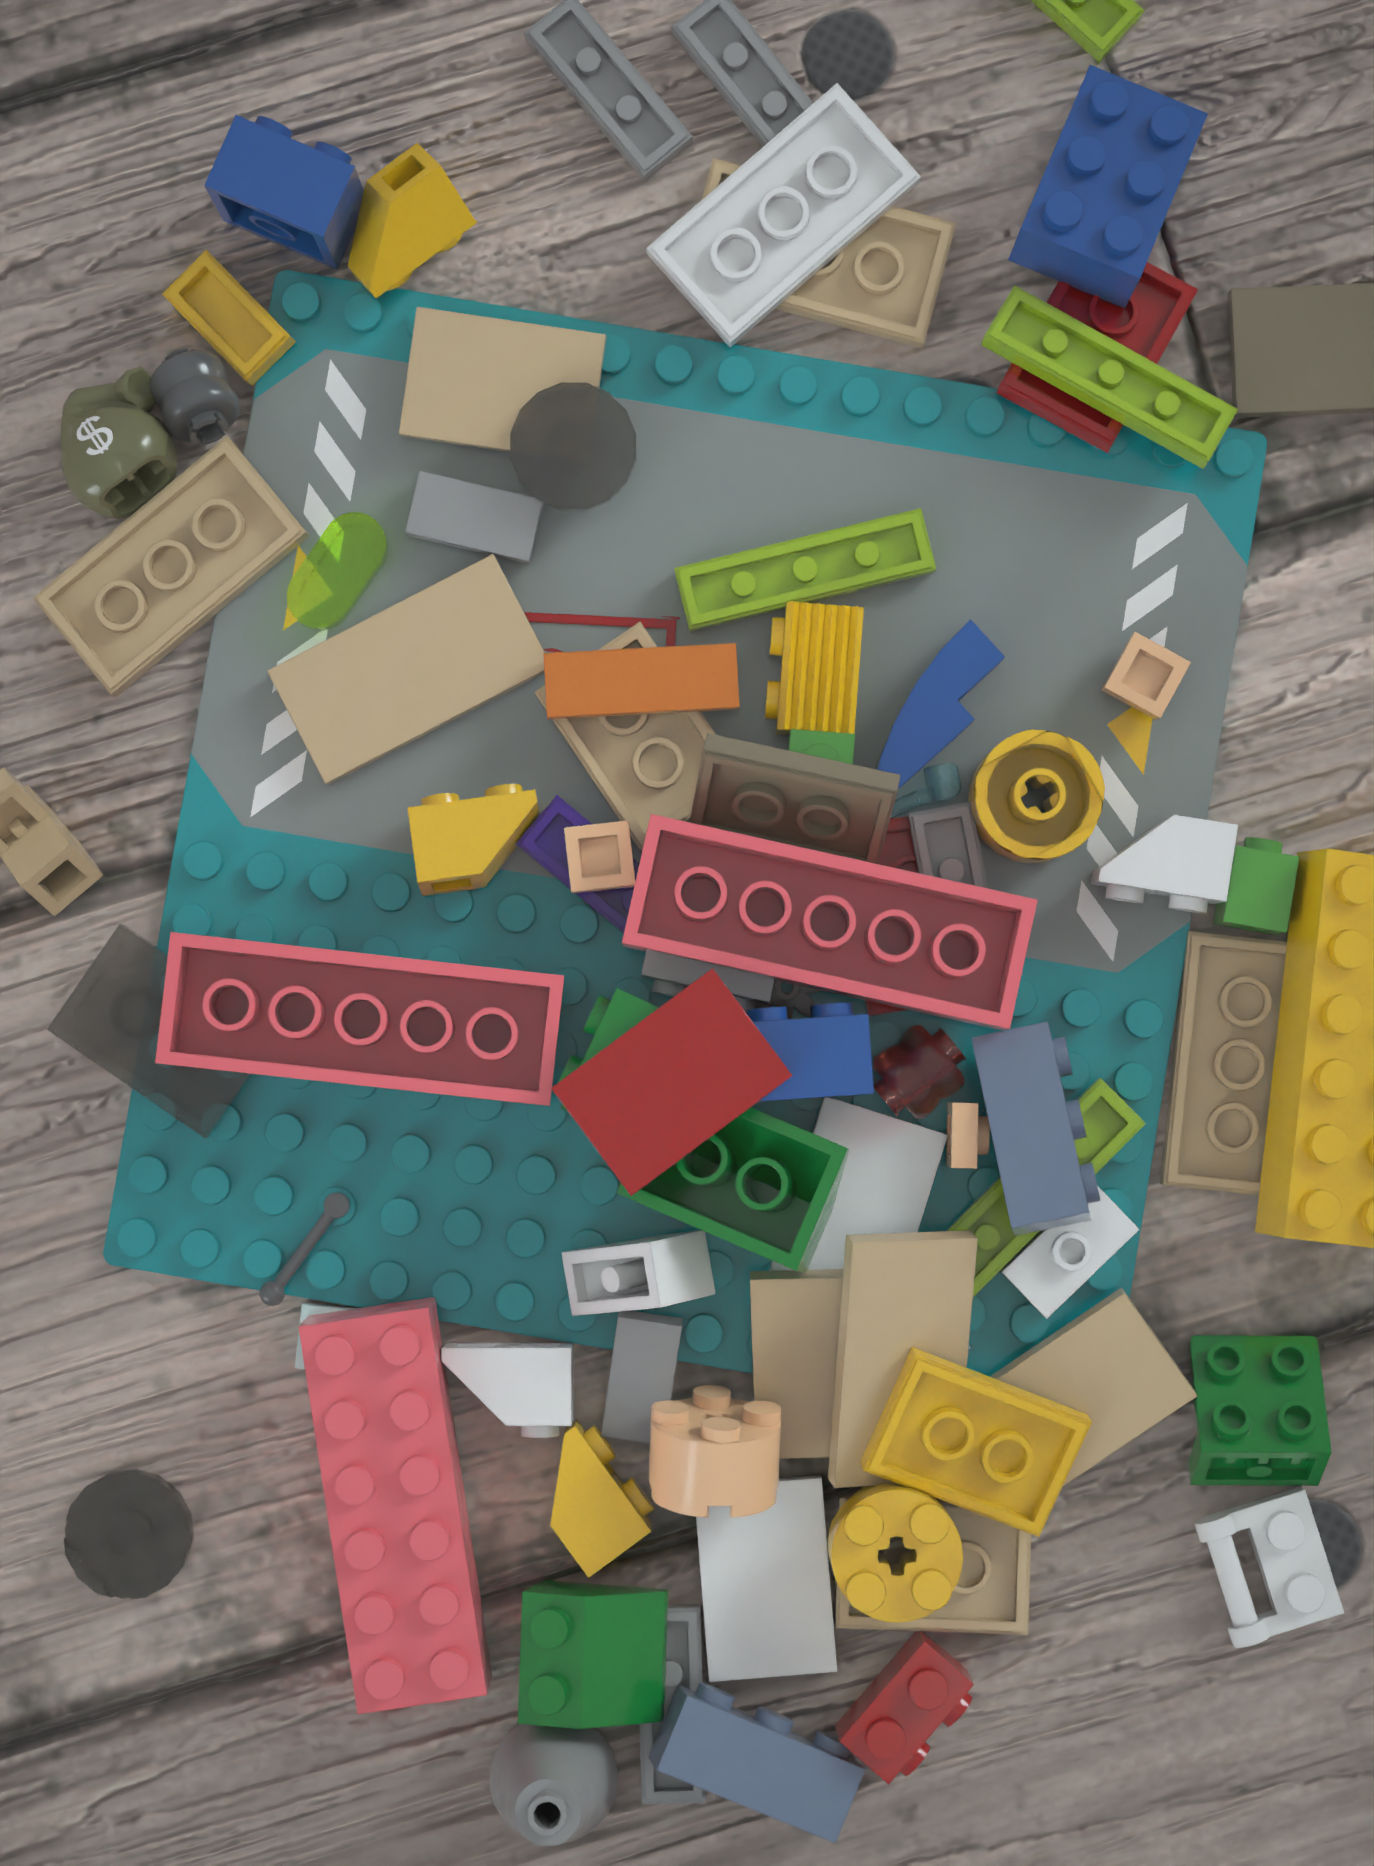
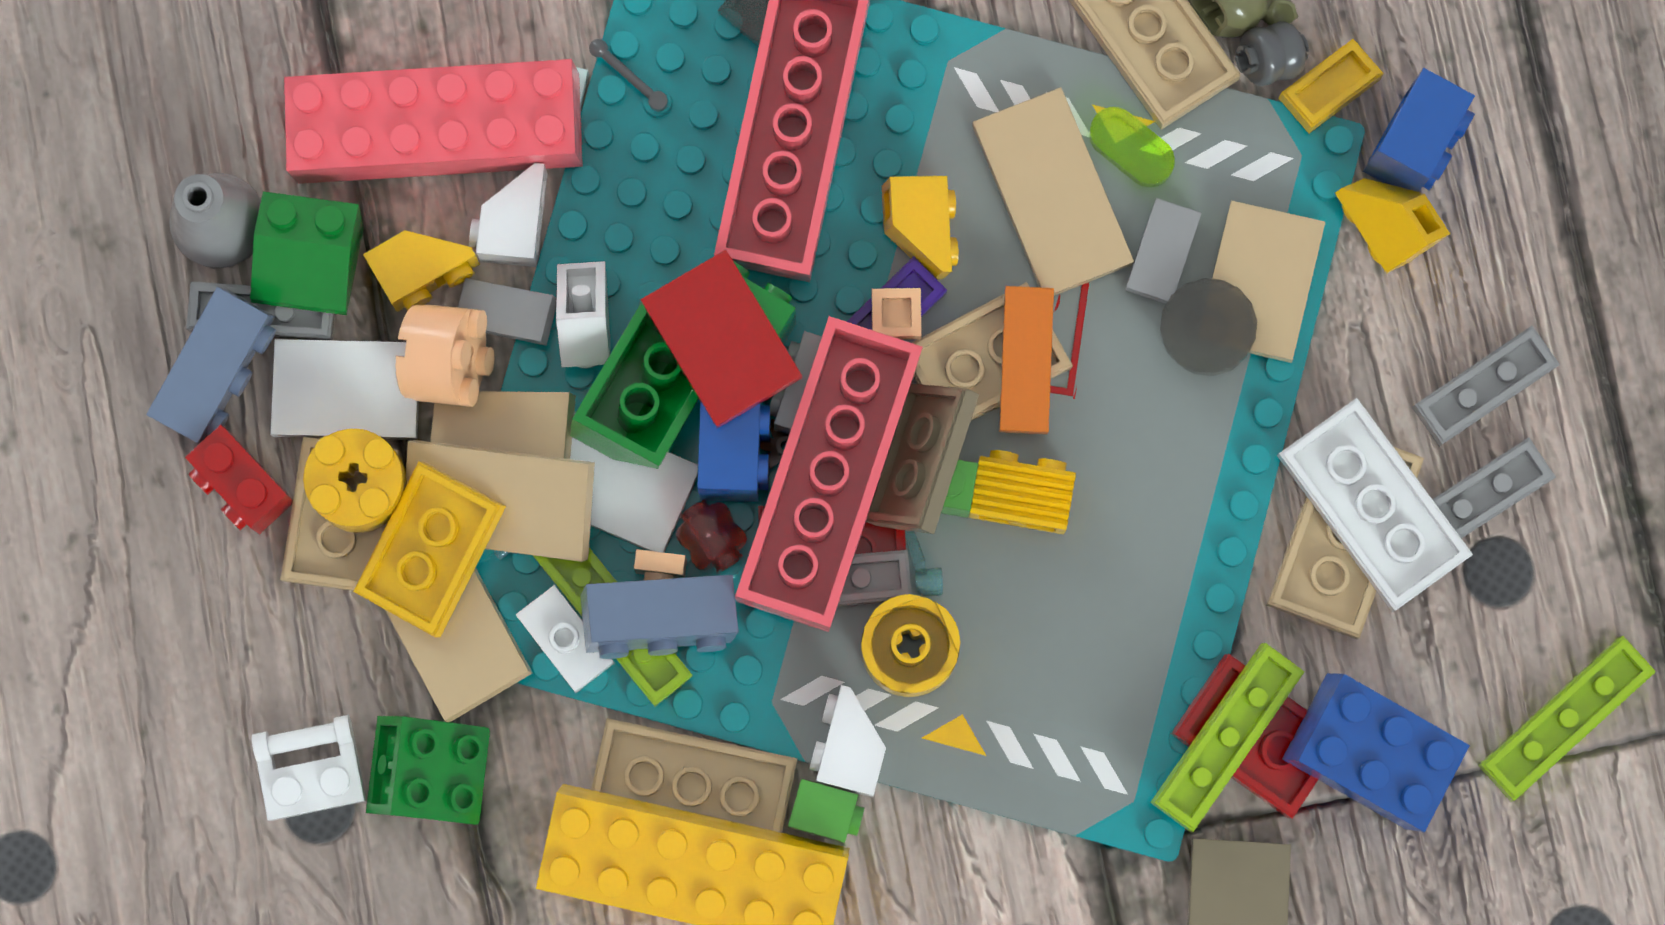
camera: 95 degrees right, 5 degrees down
lime tile [674,508,936,632] -> none
blue slope [875,619,1005,790] -> none
light nougat plate [1101,632,1191,721] -> none

